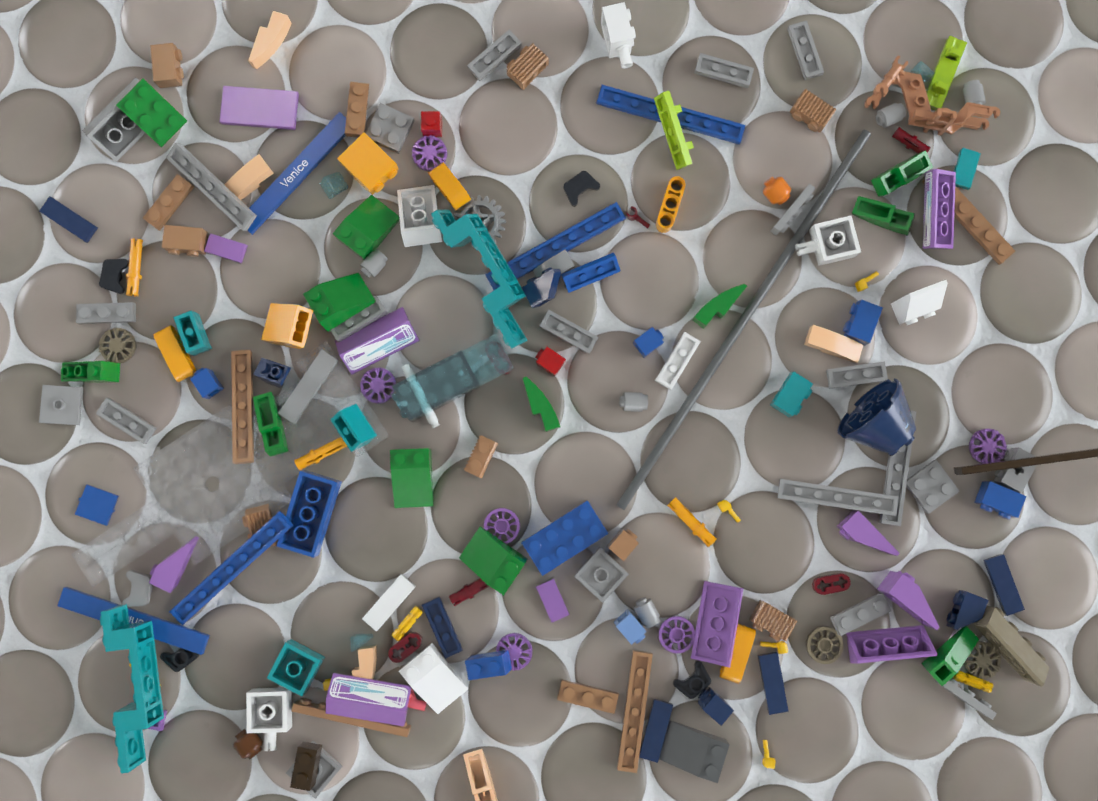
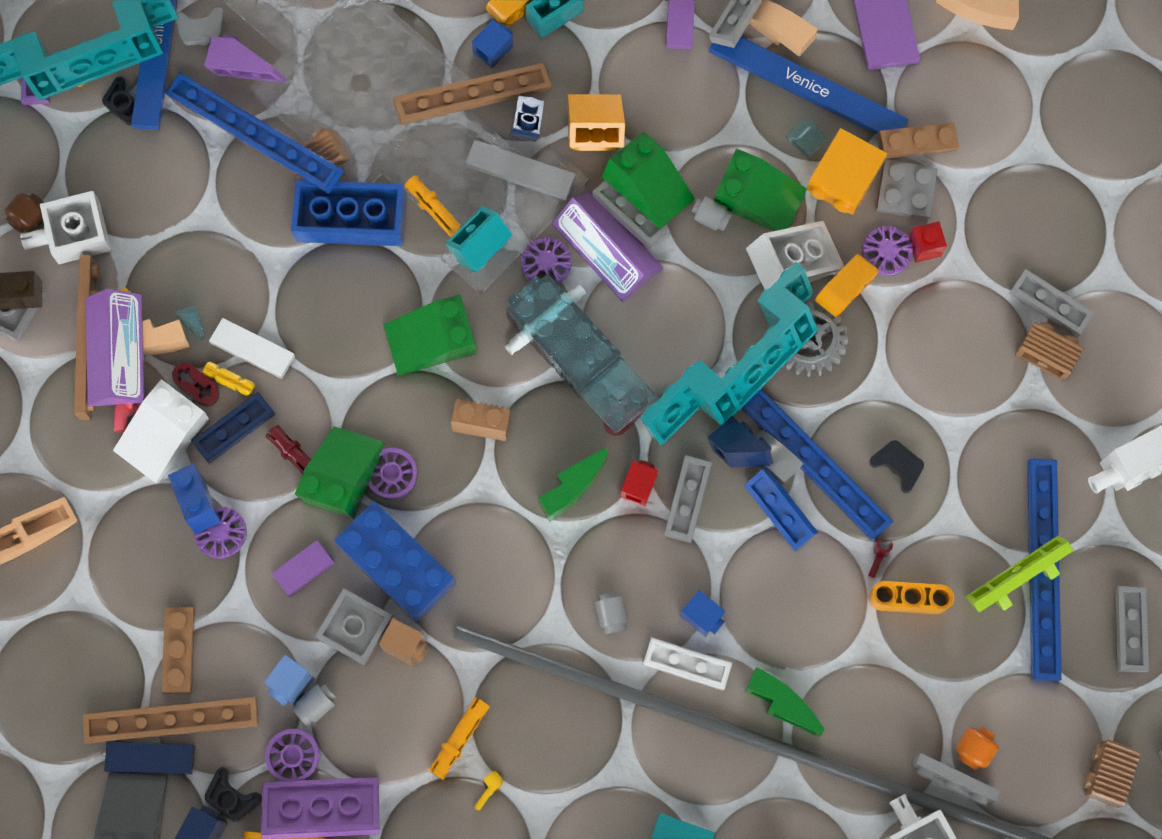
camera: 70 degrees right, 10 degrees down
green slope [253,392,289,457] -> none
teal brick [267,639,325,696] -> none

